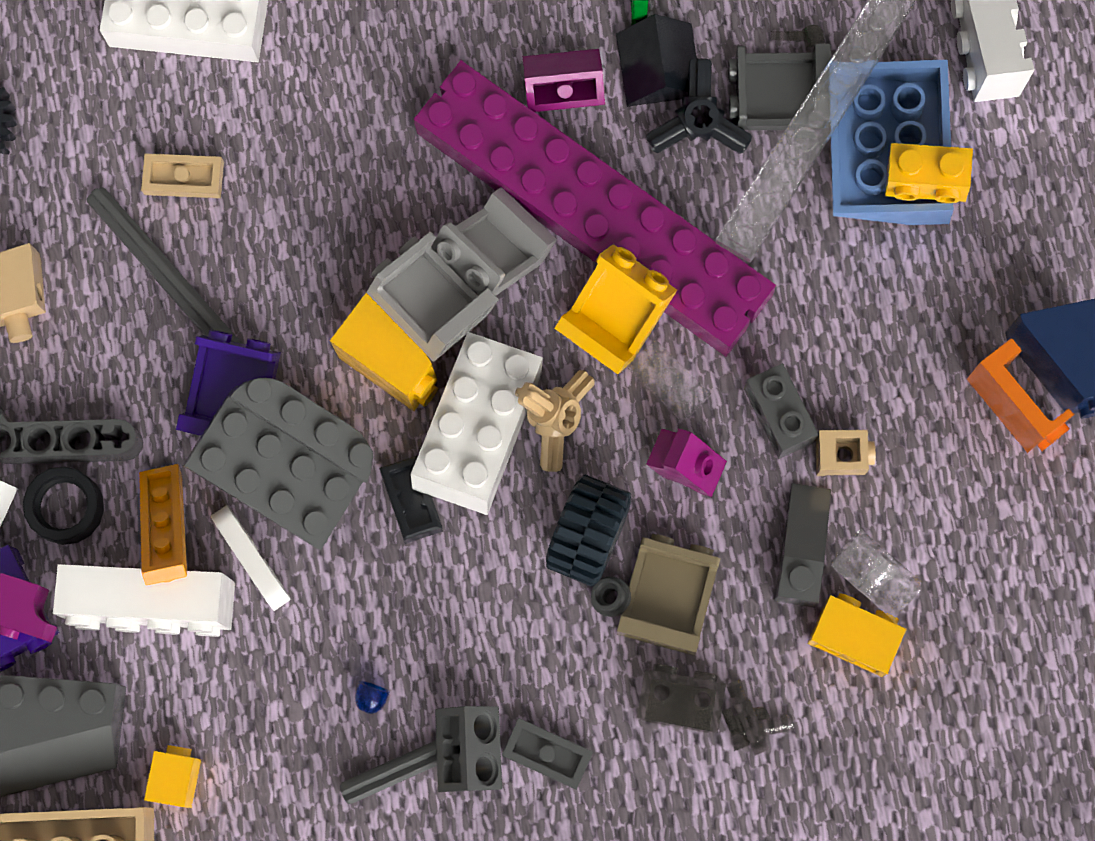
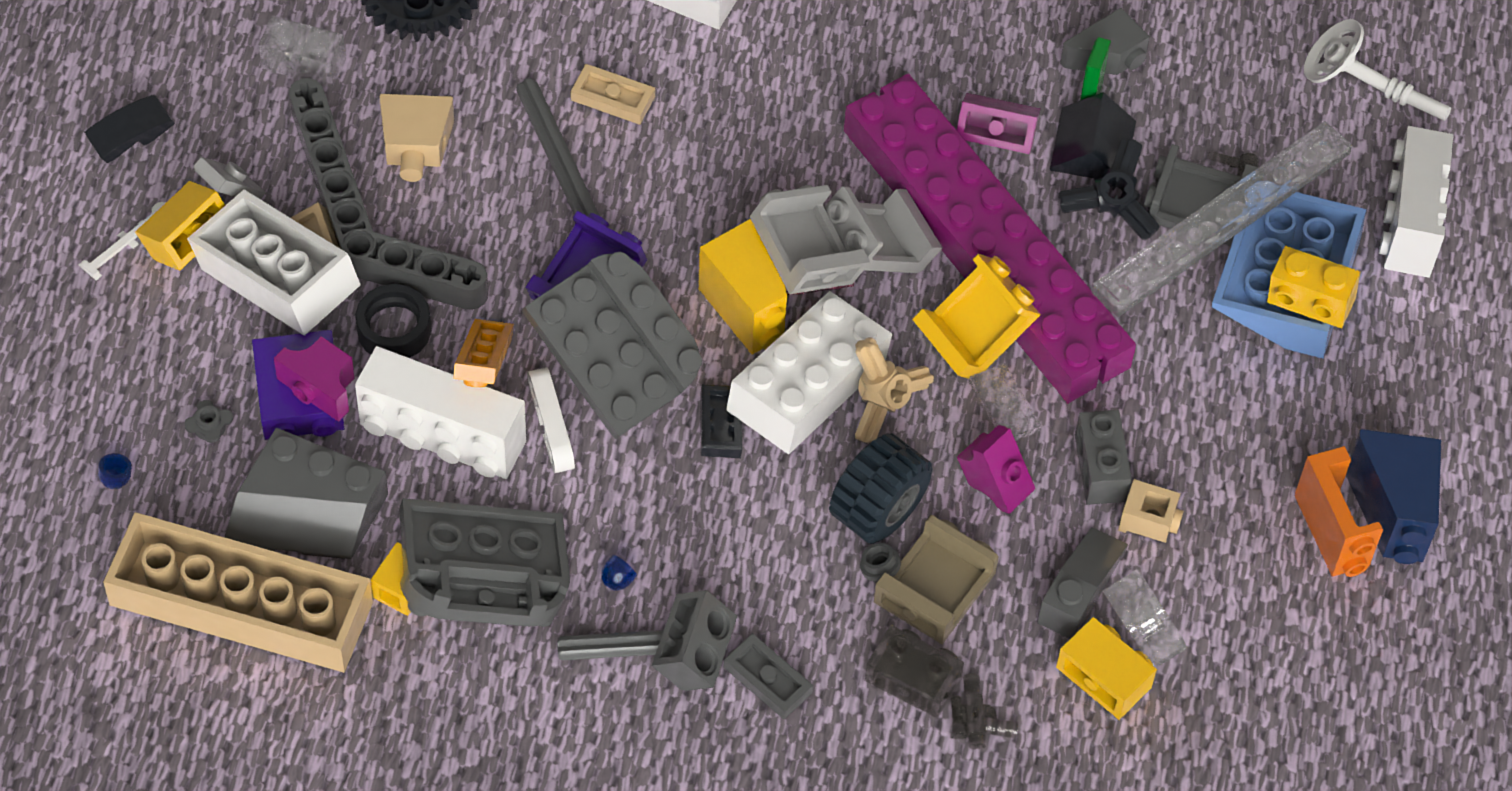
camera: 10 degrees right, 20 degrees down
none -> dark grey plate [399,498,570,627]

